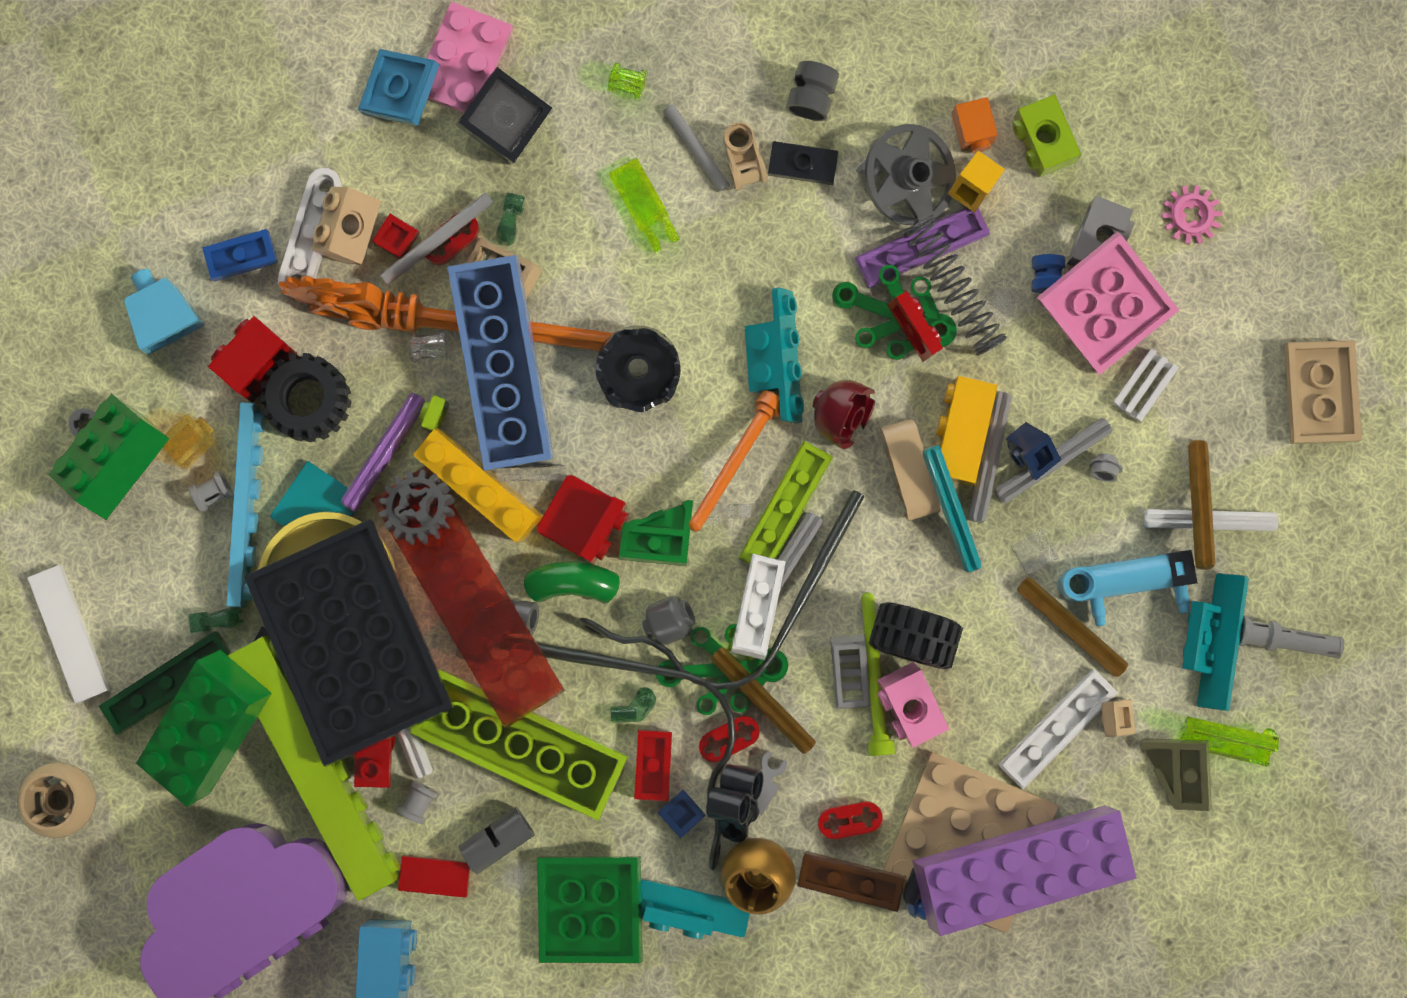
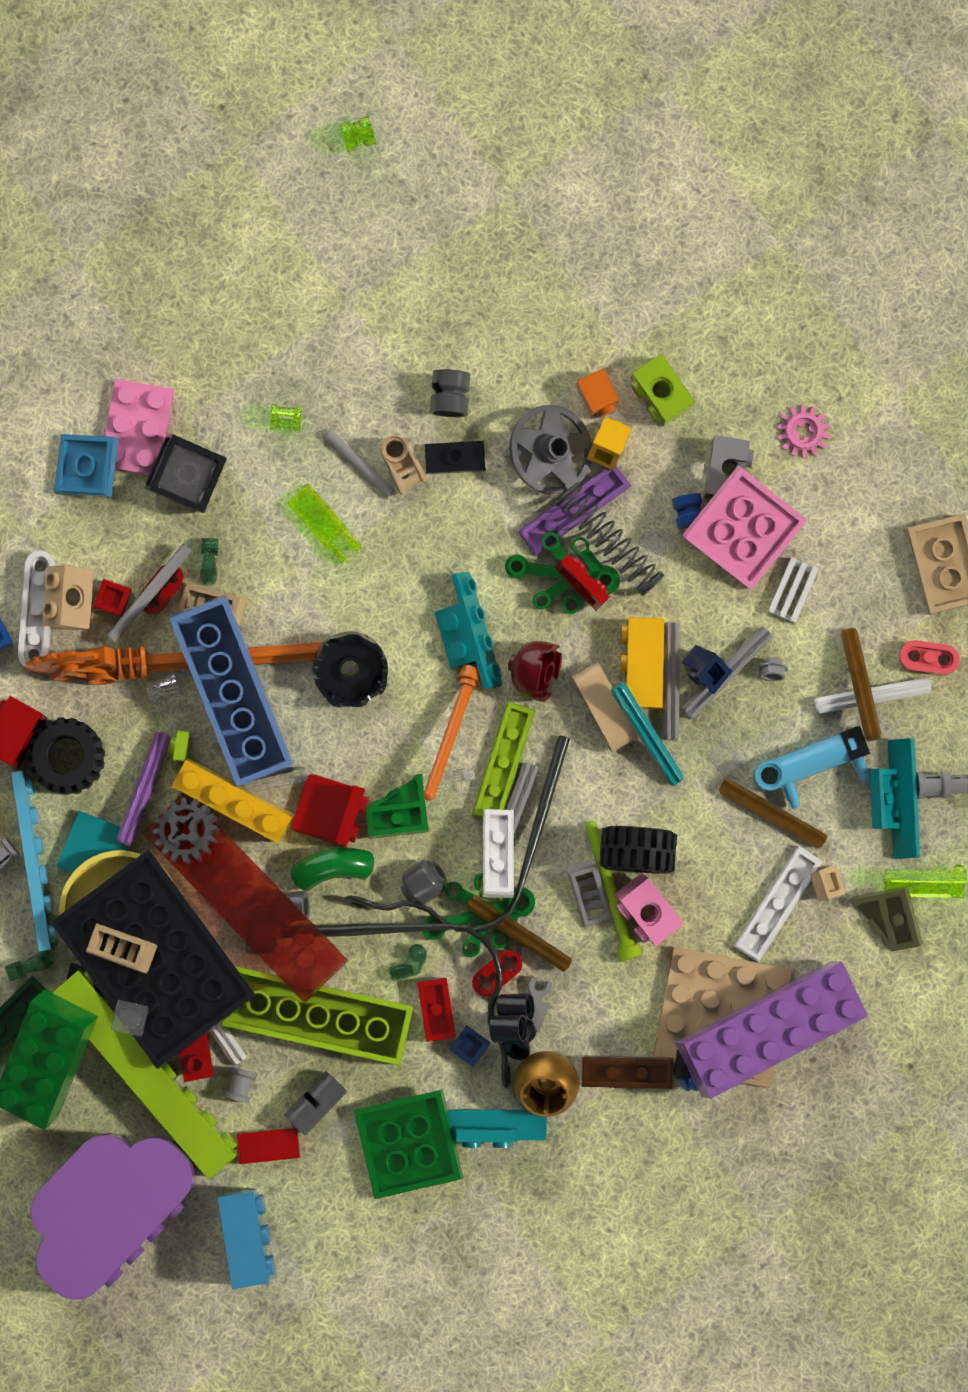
camera: 20 degrees left, 0 degrees up
red beam [818,801,883,839] -> none
none -> tan slope [86,923,157,973]
none -> clear plate [111,1000,149,1037]
none -> coral plate [899,640,960,675]

